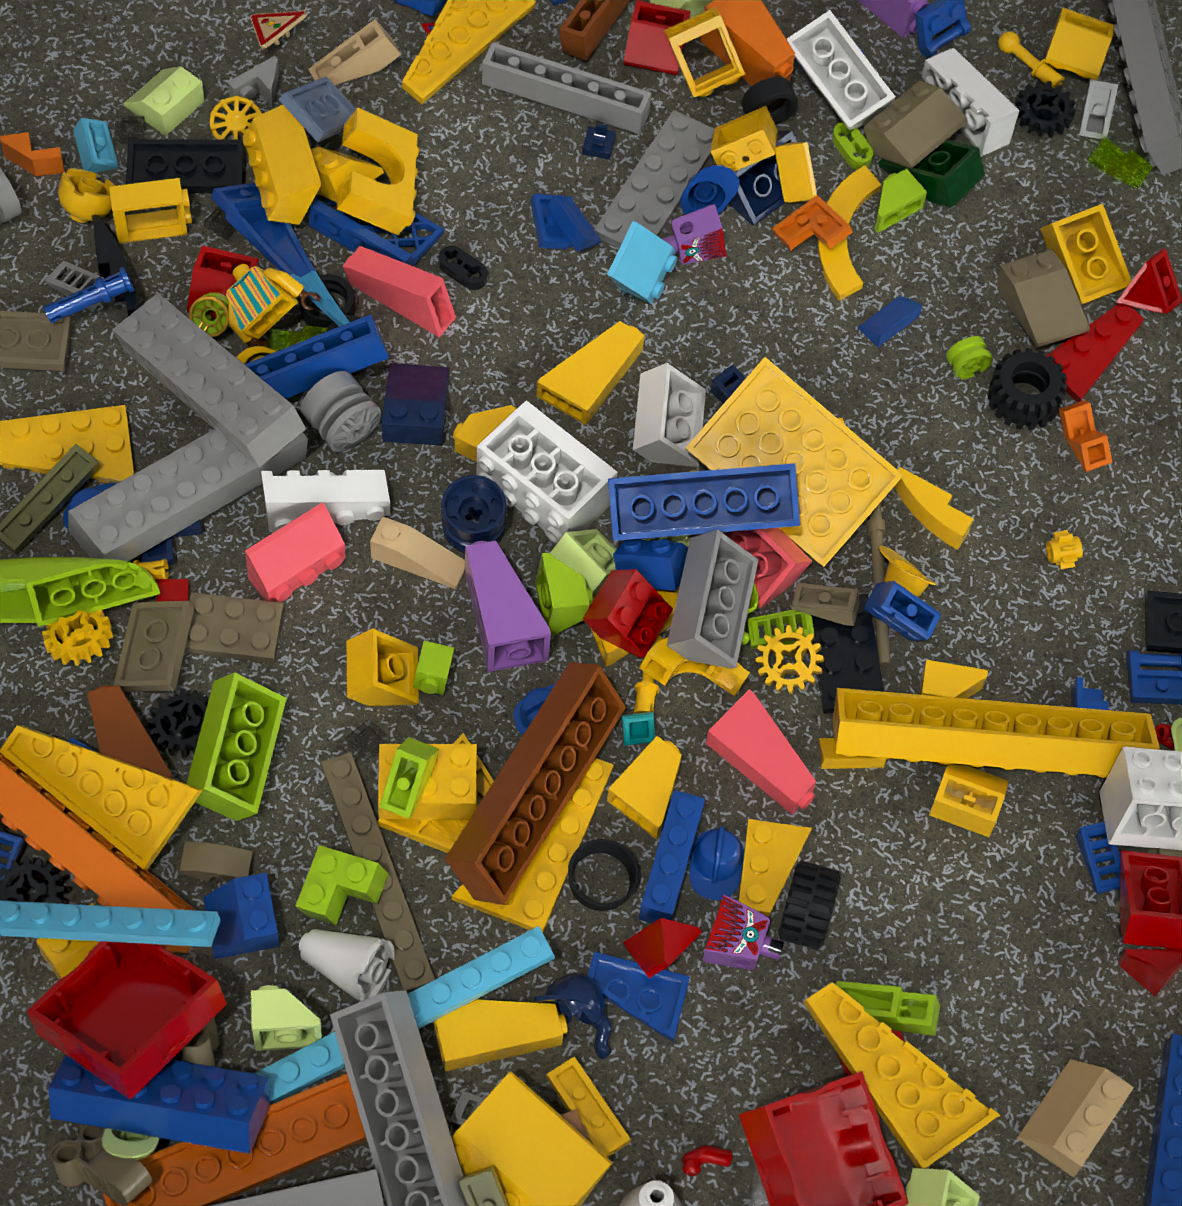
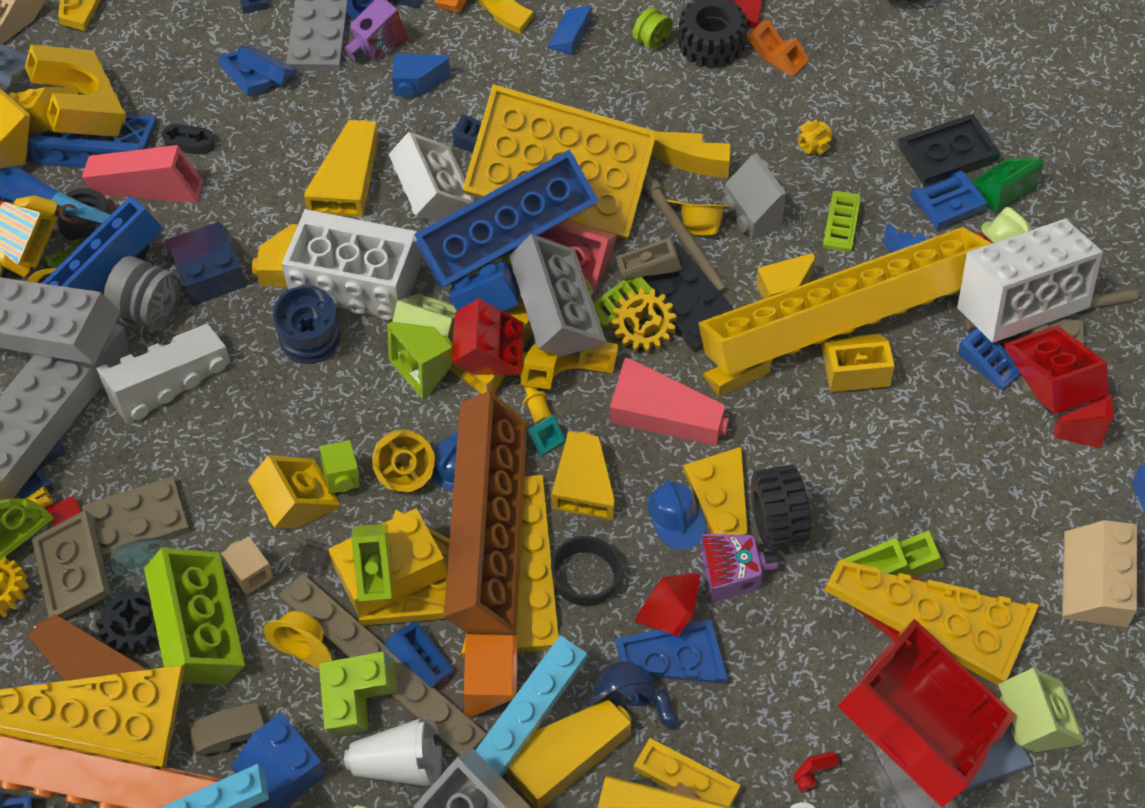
camera: 20 degrees left, 5 degrees down
coral slope [245,503,346,602] -> none
tan slope [370,516,465,589] -> none
medium lavender slope [465,541,551,672] -> none
medium azure slope [607,221,677,304] -> none
blue brick [639,790,705,923] -> none
blue brick [864,581,941,641] -> none
none -> clear light blue tile [110,538,175,576]
none -> tan brick [221,536,274,595]
none -> yellow piece [263,611,333,669]
none -> yellow cylinder [372,429,435,492]
none -> blue slope [385,621,456,688]
none -> blue slope [392,54,451,97]
none -> orange slope [464,634,518,718]
none -> light grey slope [722,153,786,241]
none -> lime slope [823,191,861,253]

